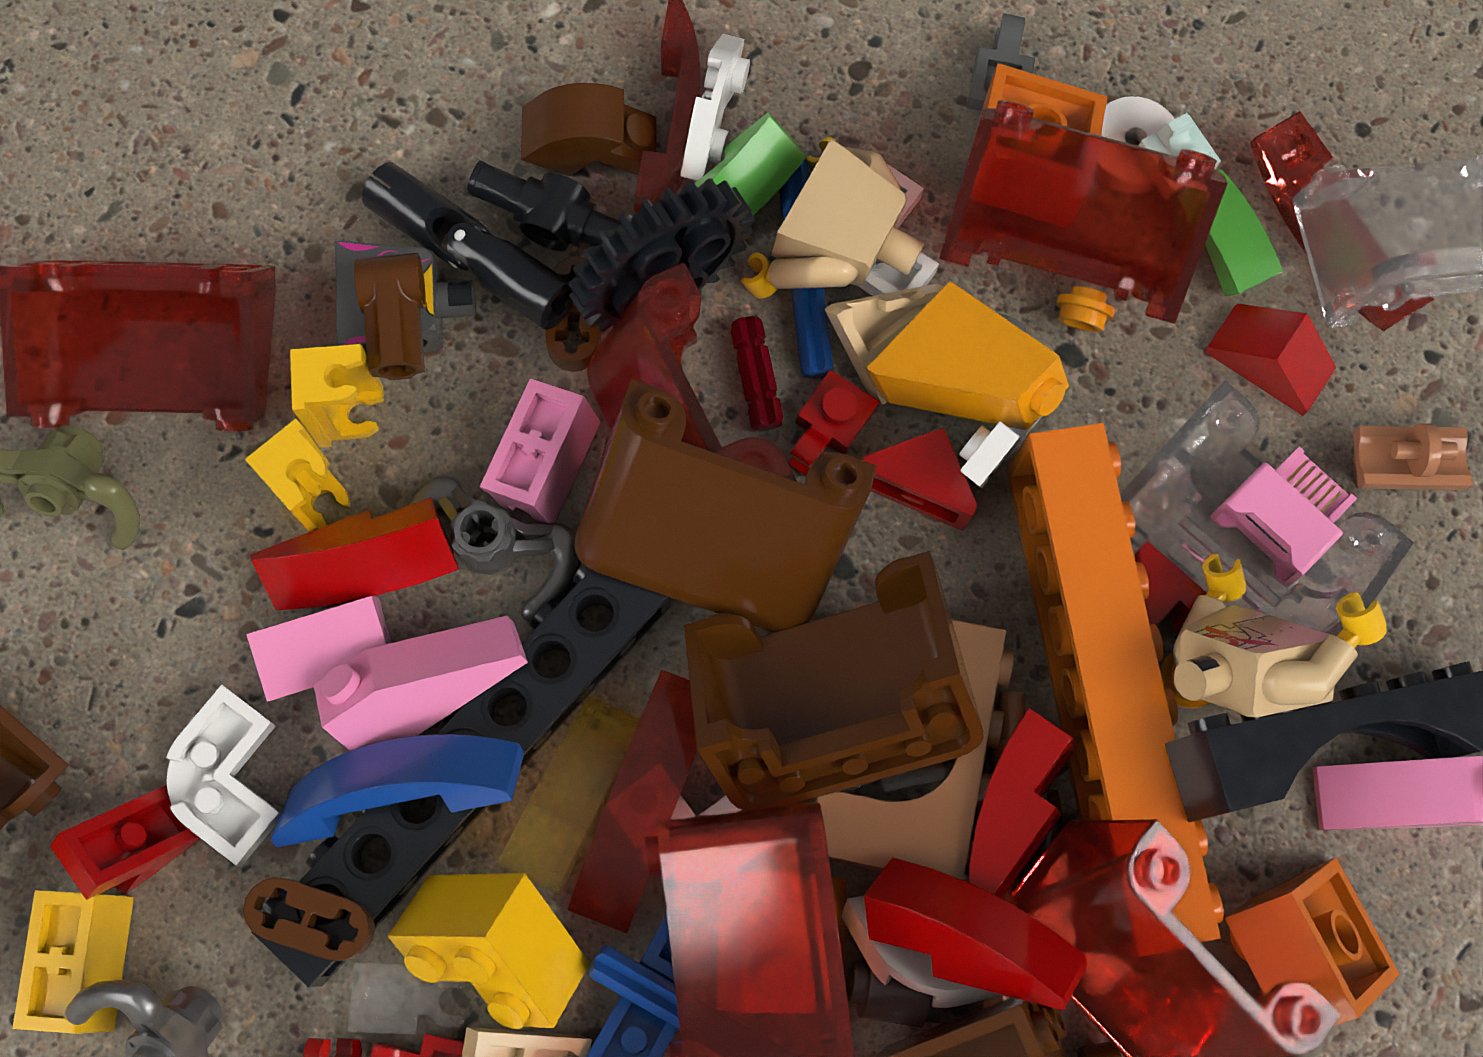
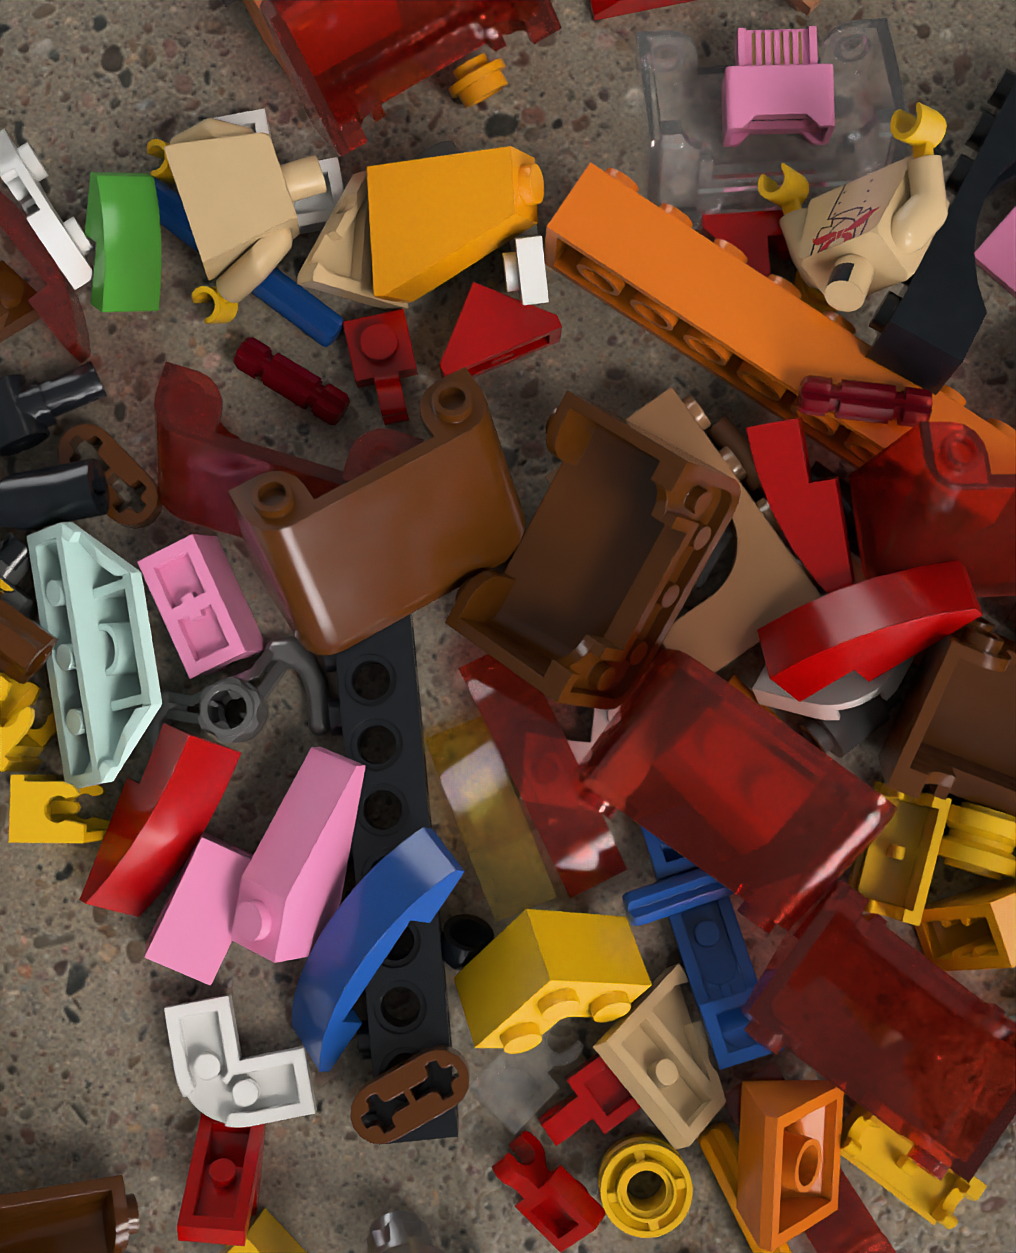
camera: 45 degrees left, 10 degrees up
black gear [568,178,755,332] -> none
none -> light aqua wedge [27,522,162,789]
none -> black hinge [441,914,494,971]
none -> dark red axle [798,375,933,428]

